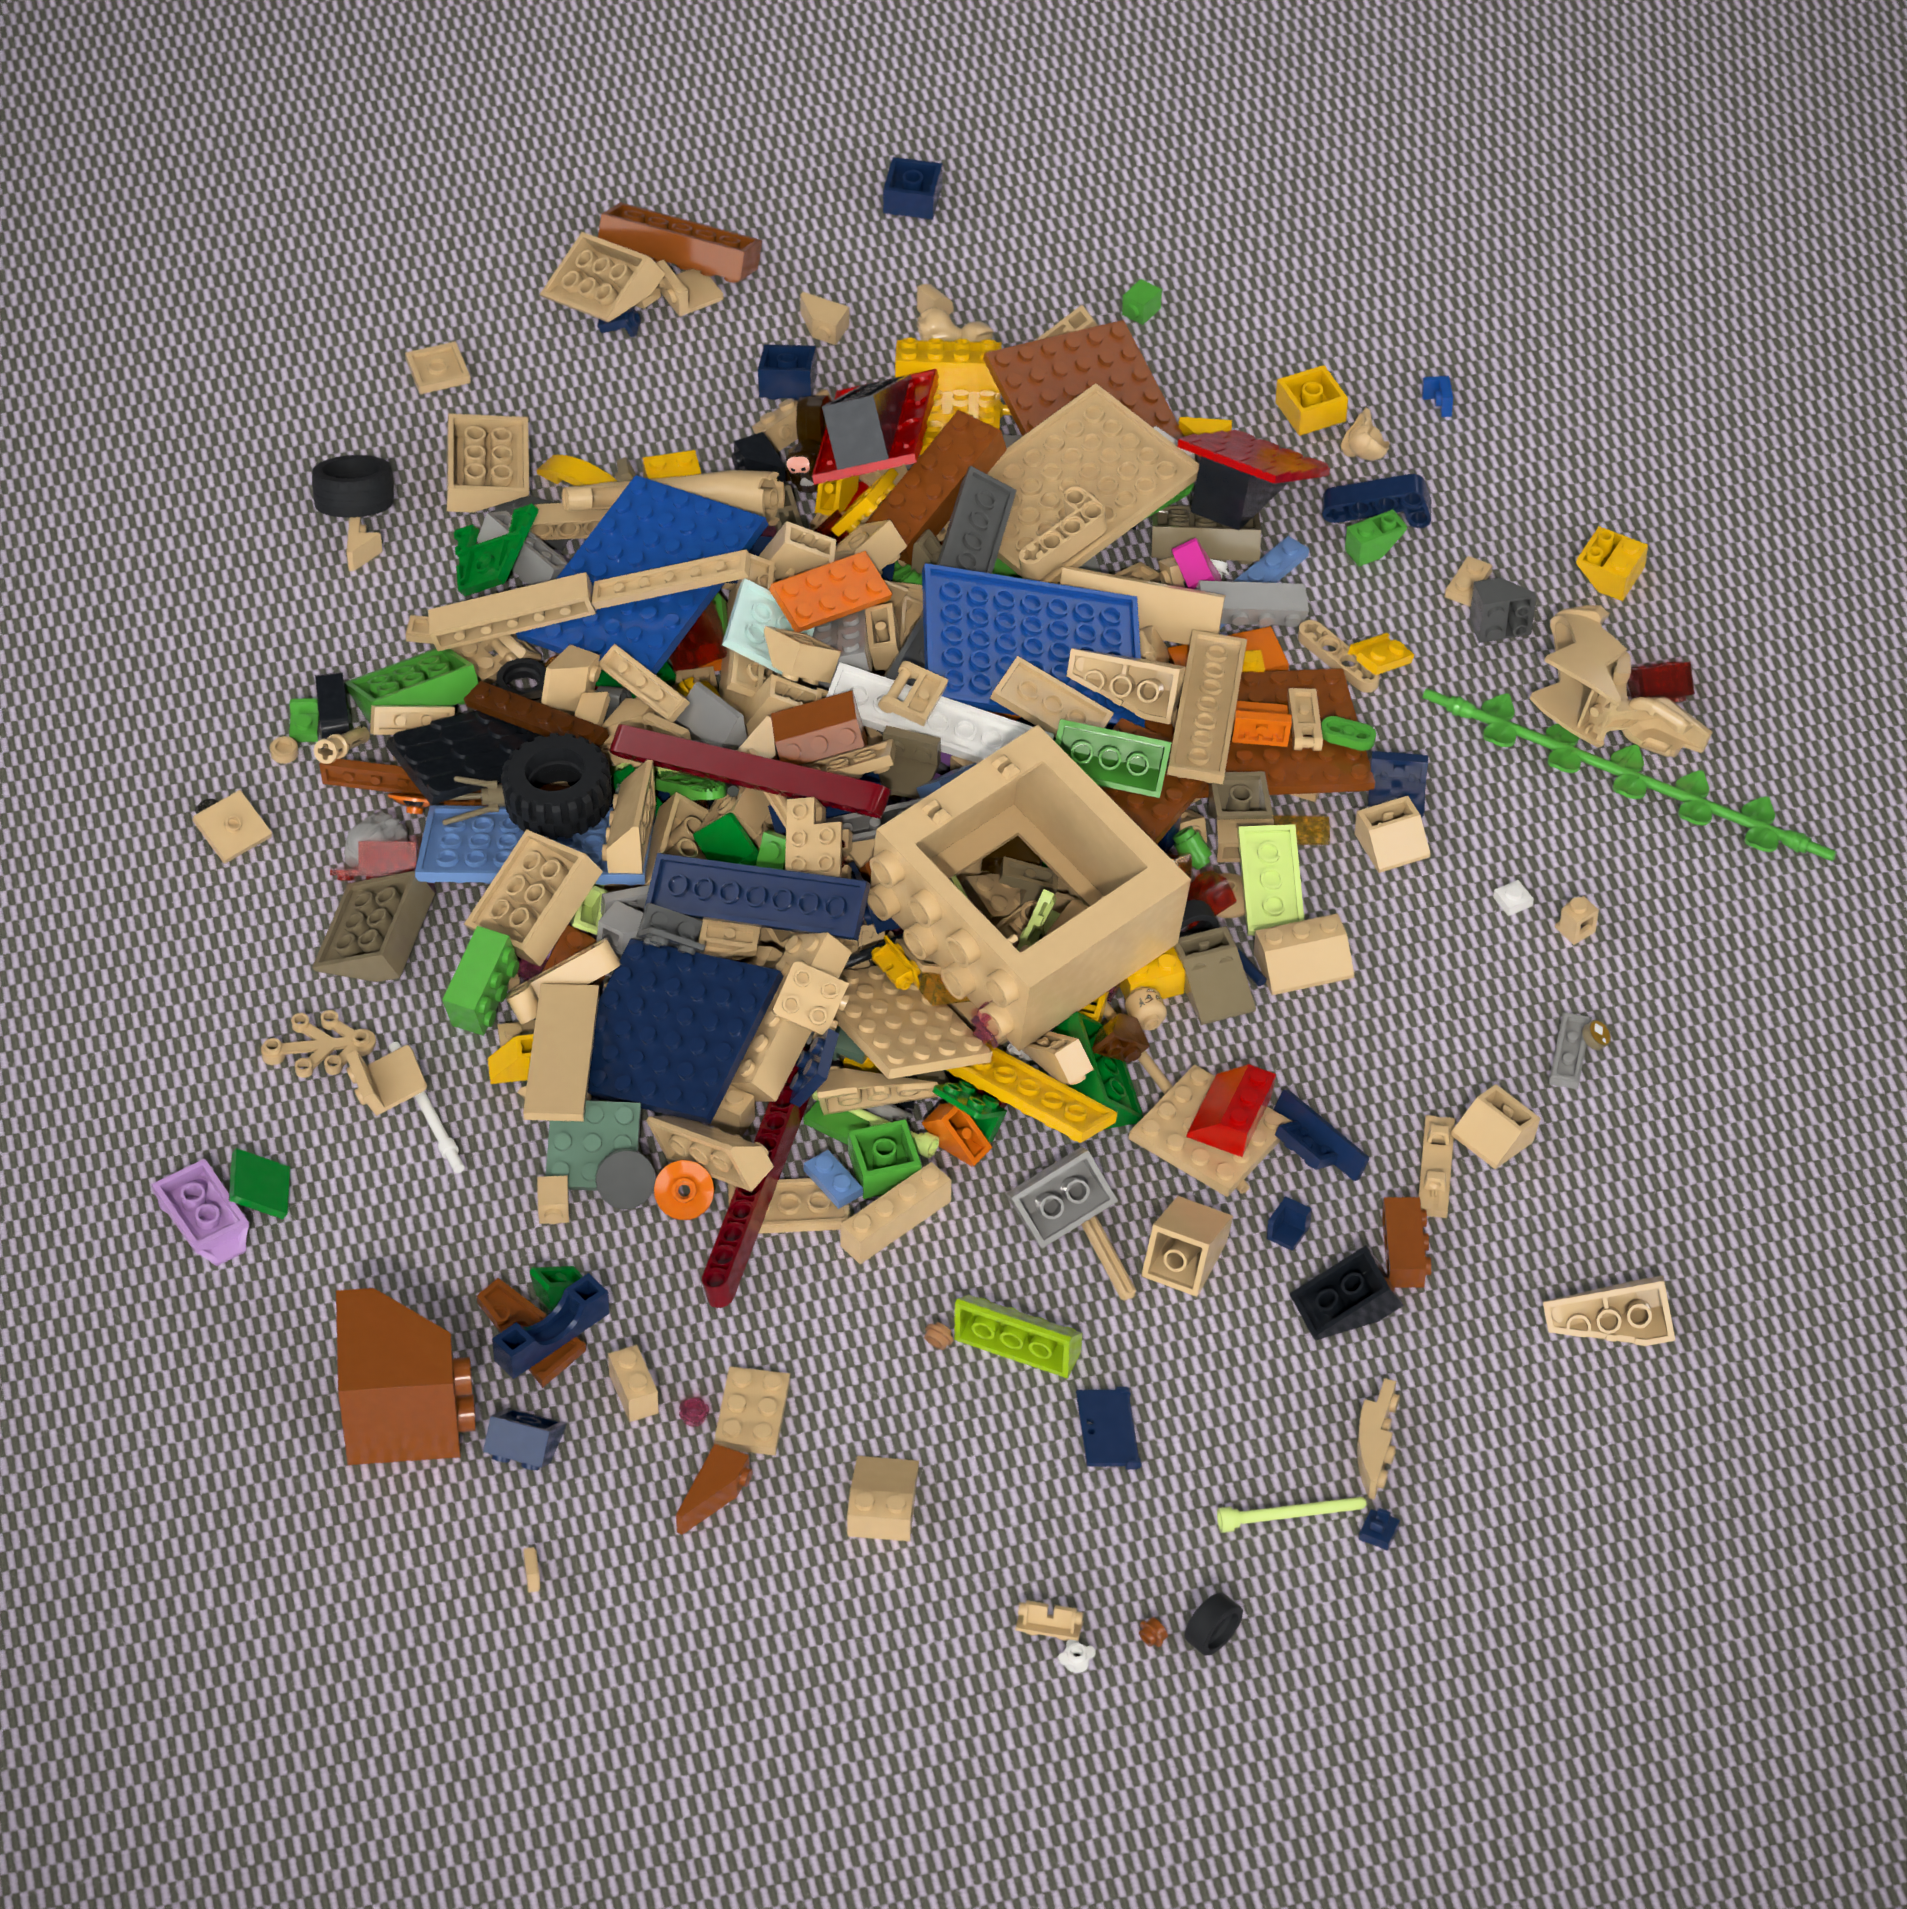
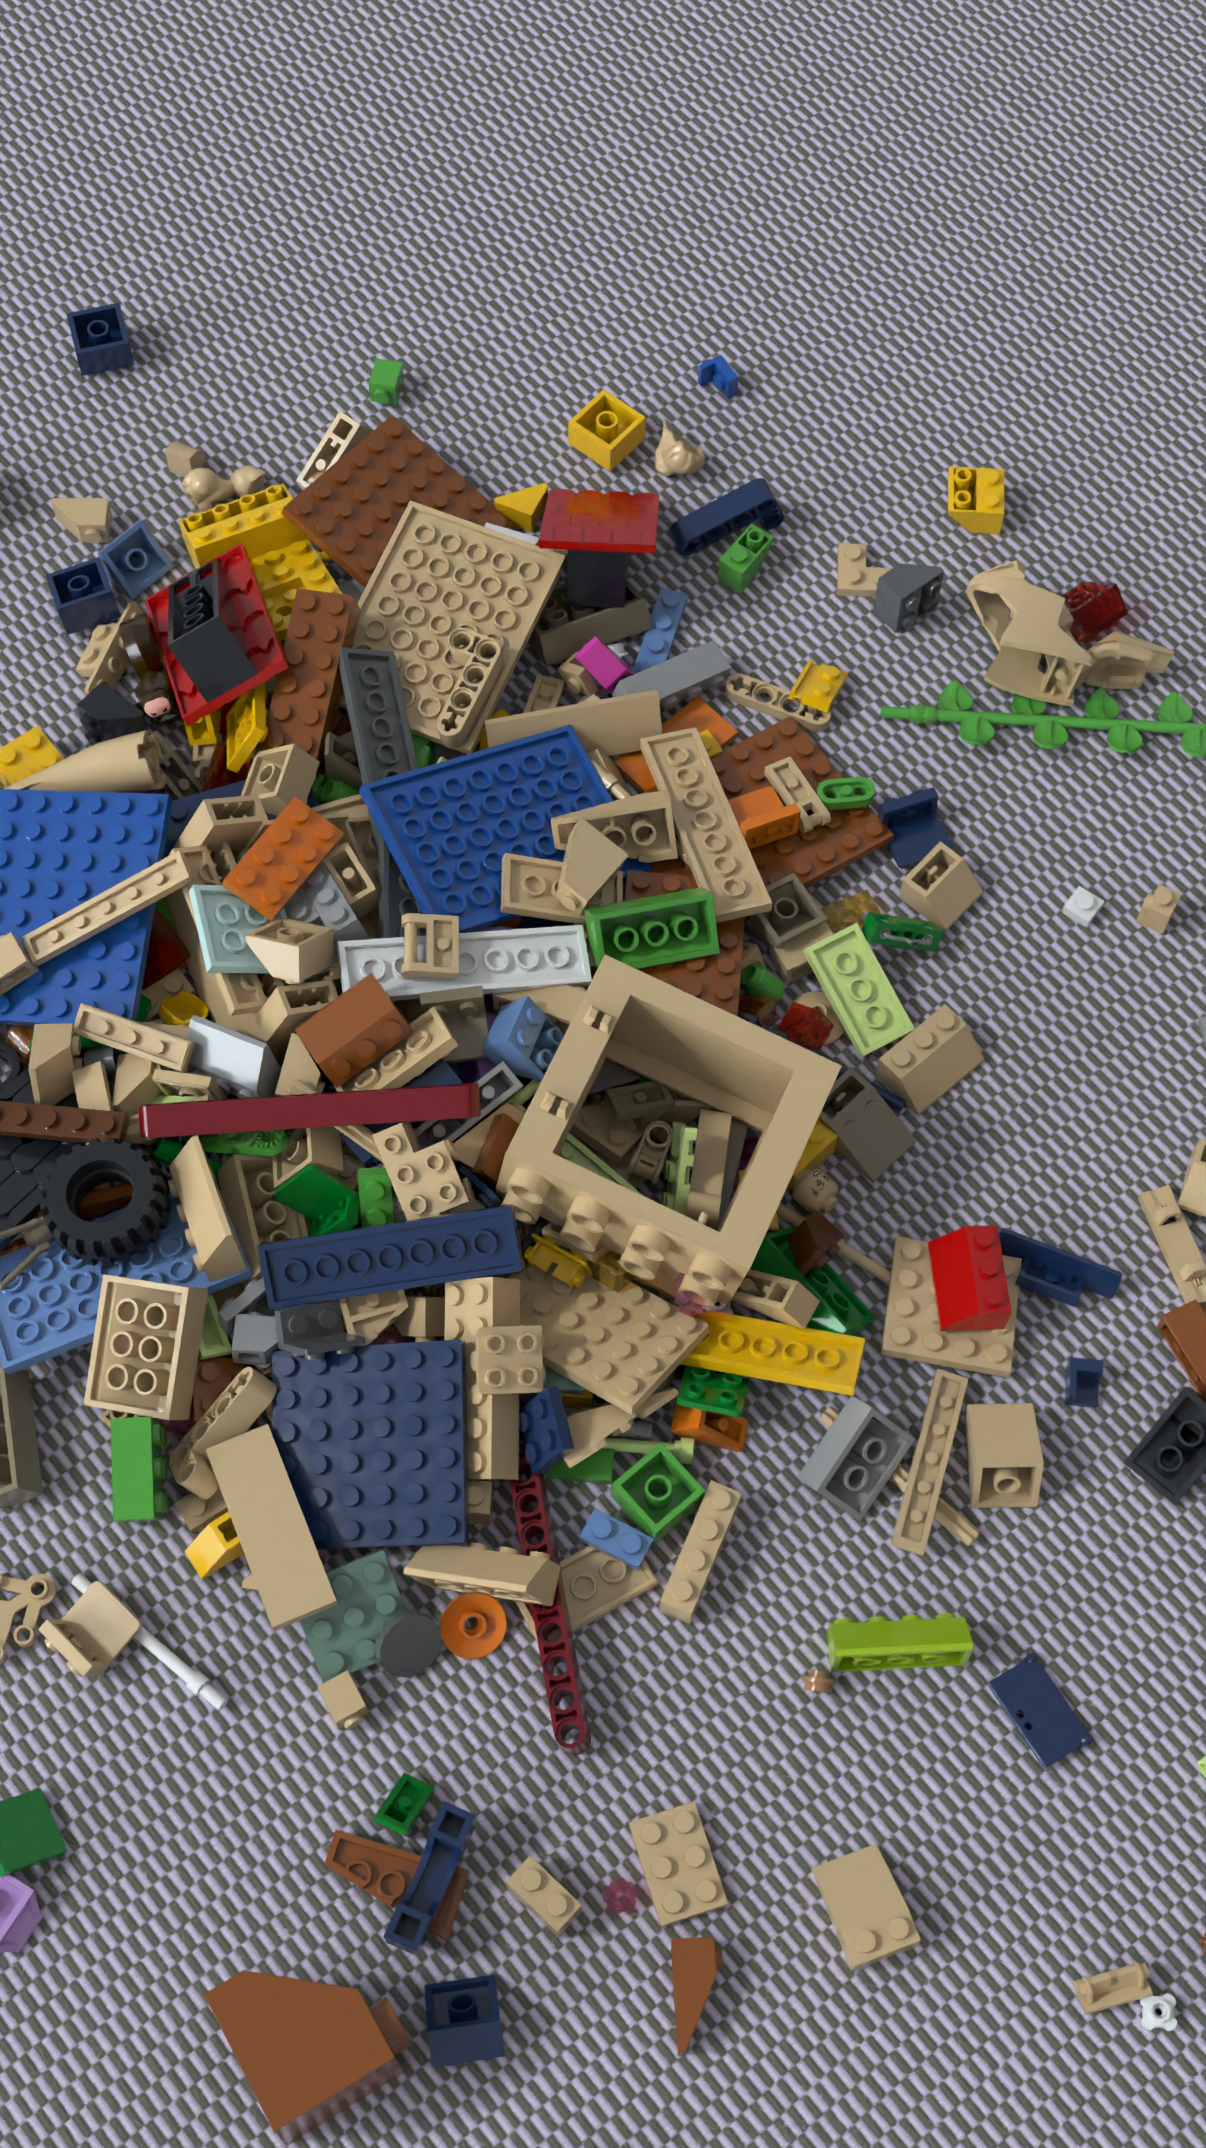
camera: 25 degrees left, 15 degrees up
none -> medium blue slope [98,520,174,600]
none -> tan slope [555,817,629,915]
none -> green piece [861,910,944,952]
none -> tan plate [890,1369,969,1555]

